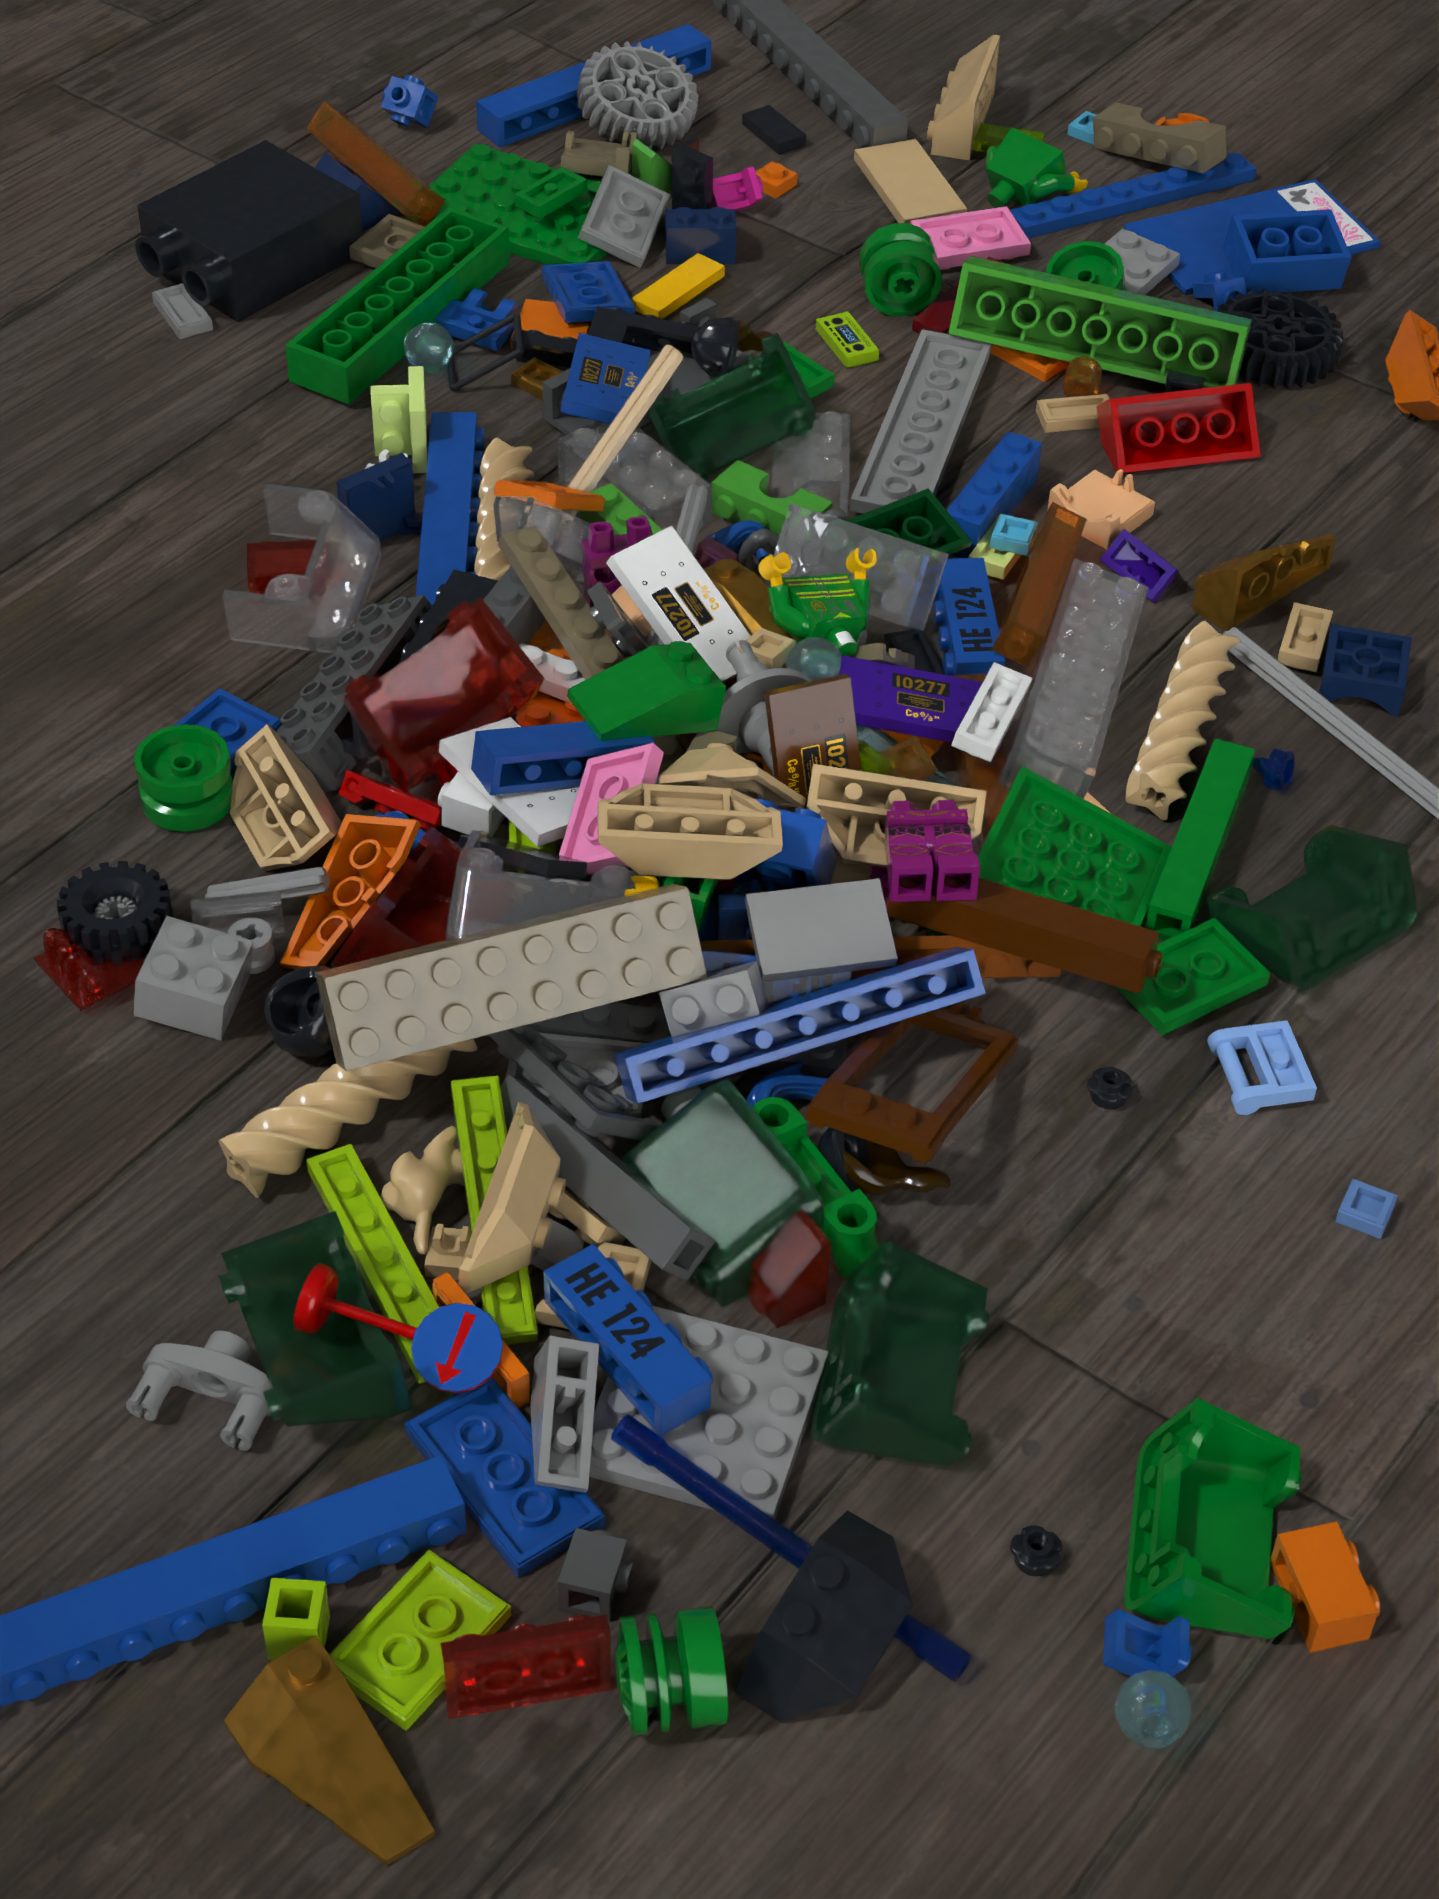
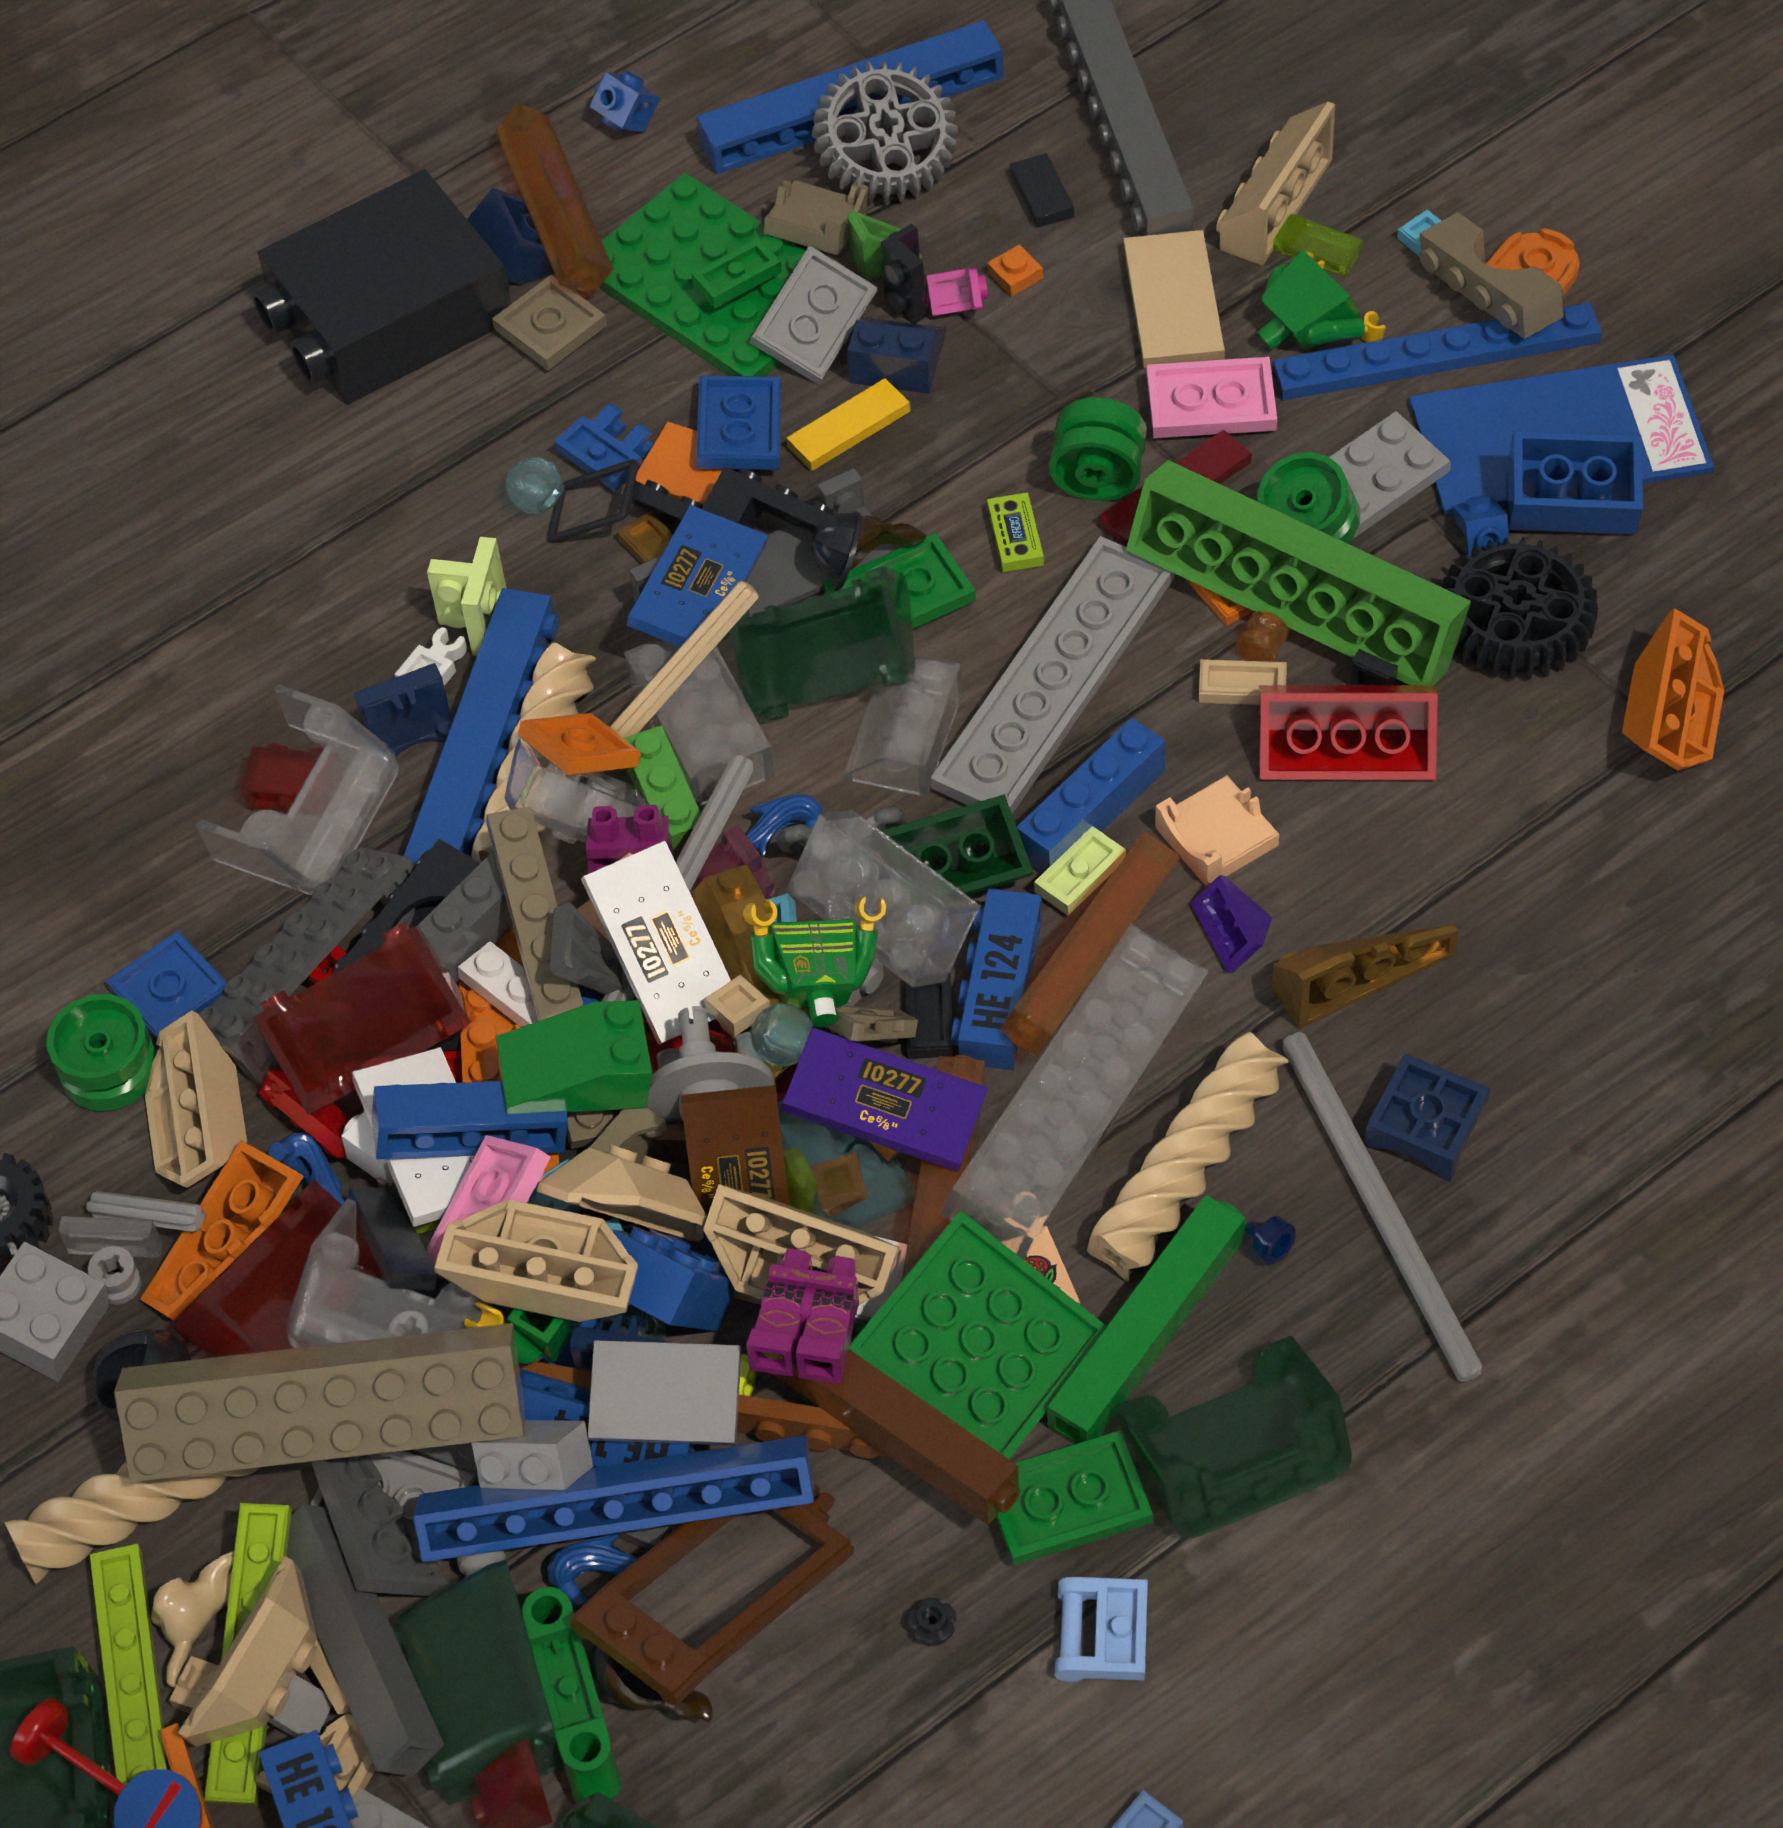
camera: 20 degrees right, 10 degrees up
light grey tile [152,283,213,340] -> none
green brick [285,206,510,404] -> none
bright green arch [711,460,833,535] -> none
white plate [951,662,1032,762] -> none
medium azure tile [990,514,1038,556] -> none
tan plate [1278,602,1333,672] -> none

